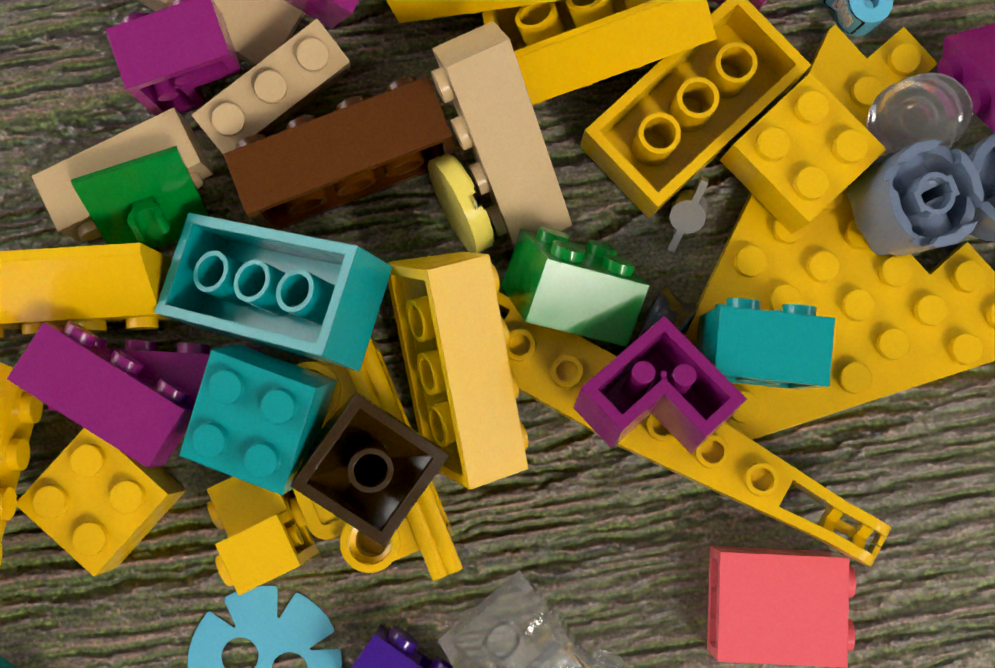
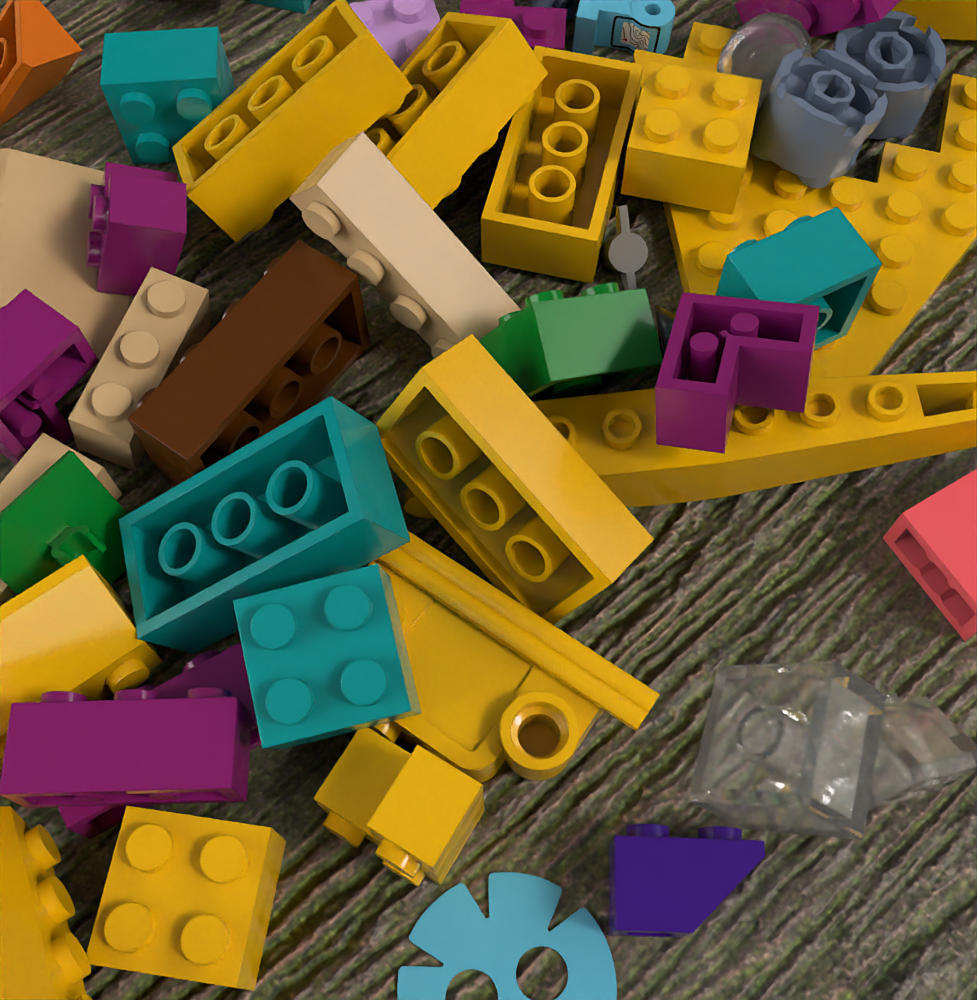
camera: 30 degrees left, 20 degrees down
dark brown slope [290,391,450,547] -> none
light yellow tile [428,153,494,253] -> none

